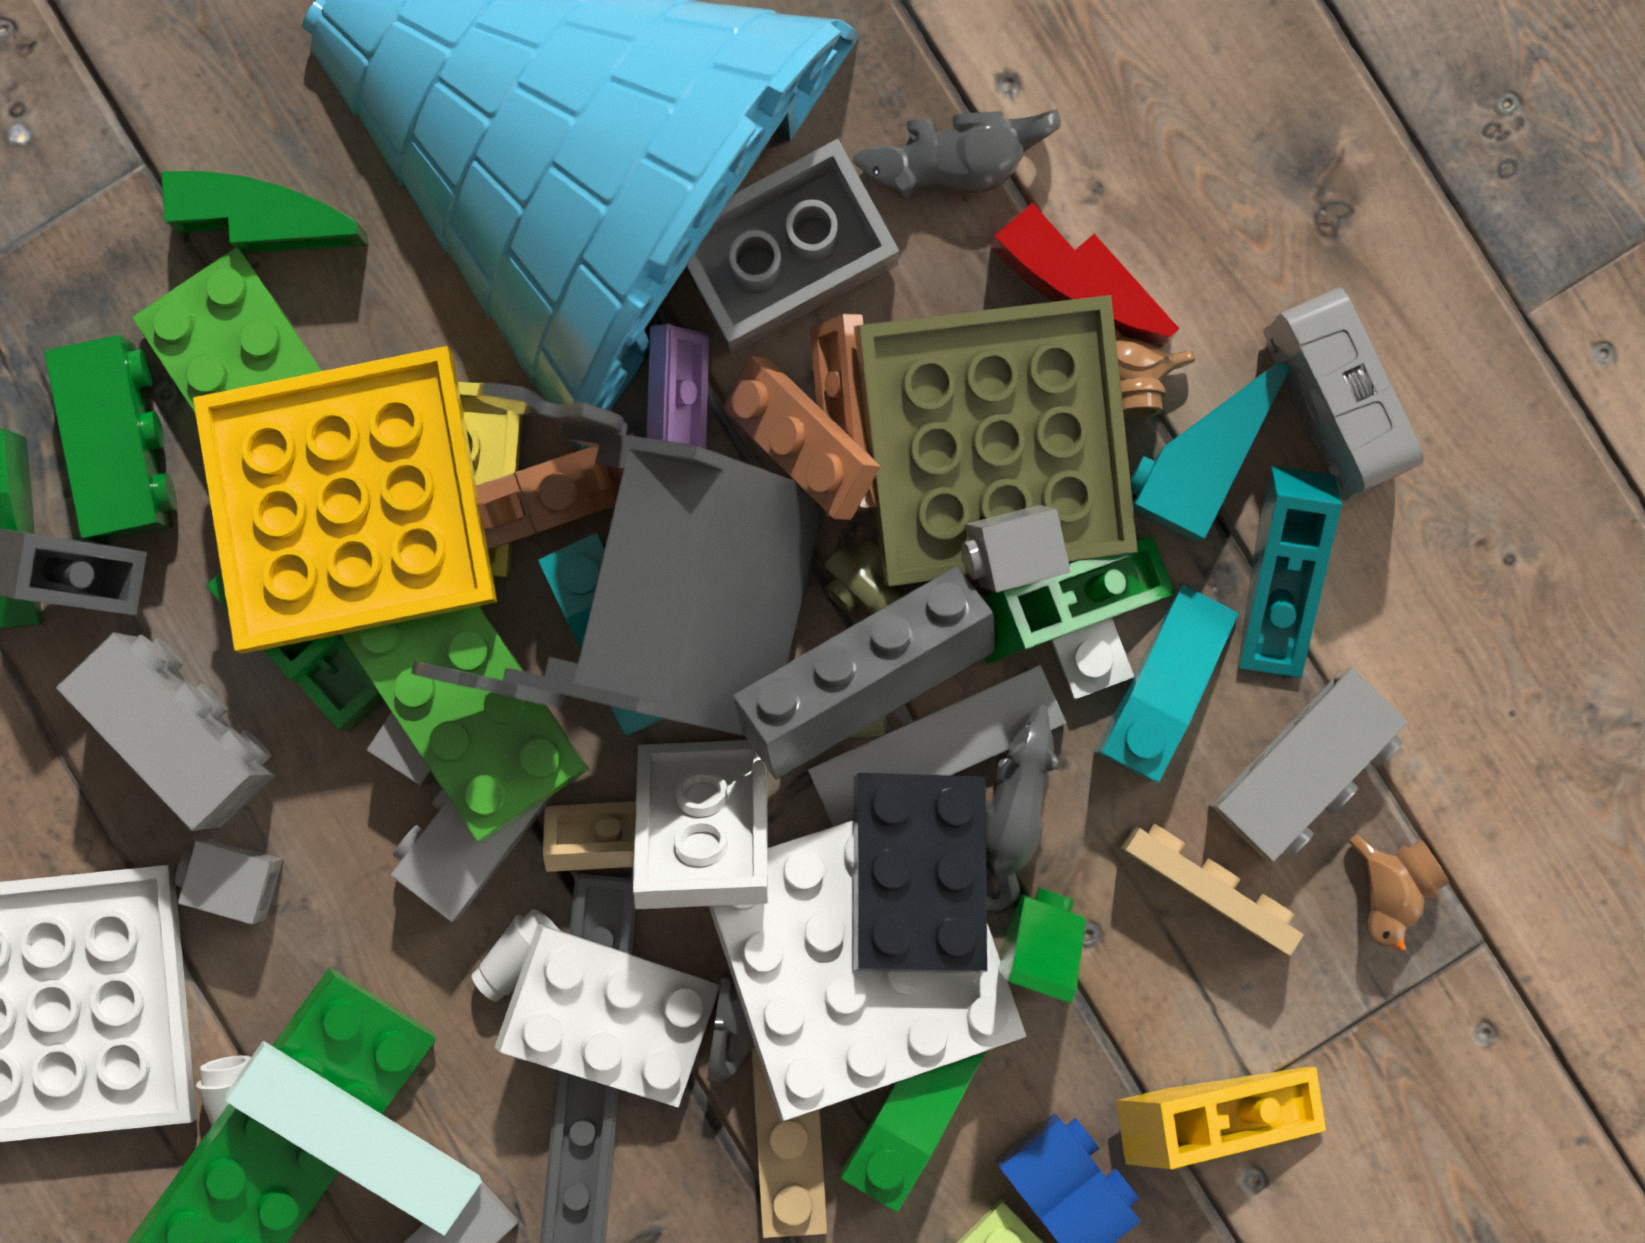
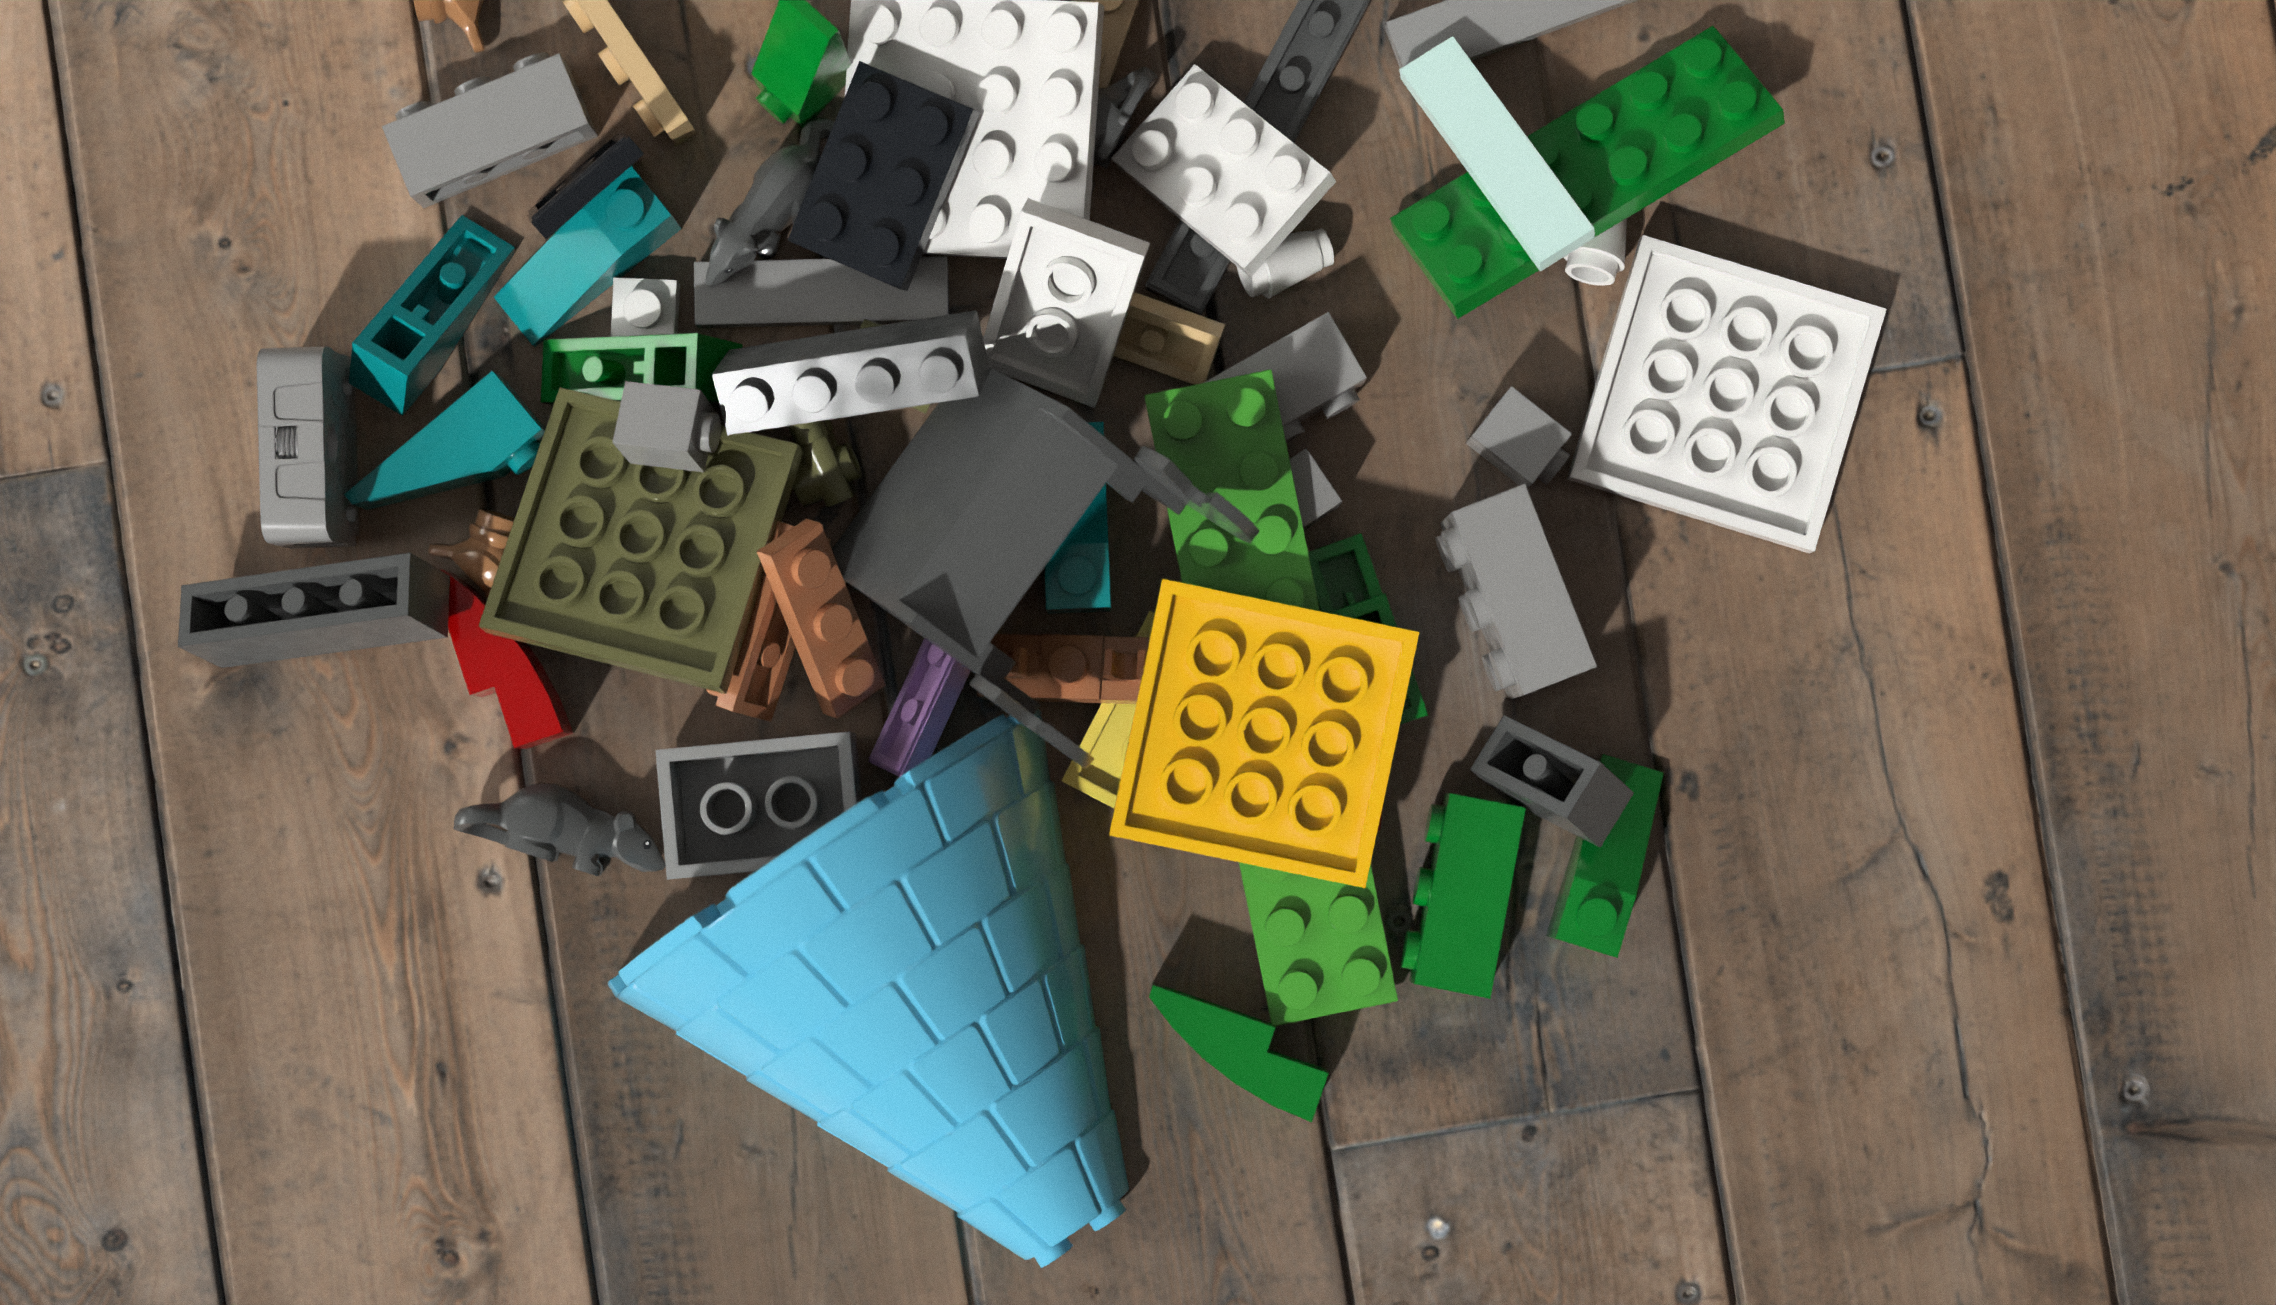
camera: 165 degrees left, 0 degrees up
none -> dark grey brick [178,553,450,668]
none -> black tile [527,133,644,239]

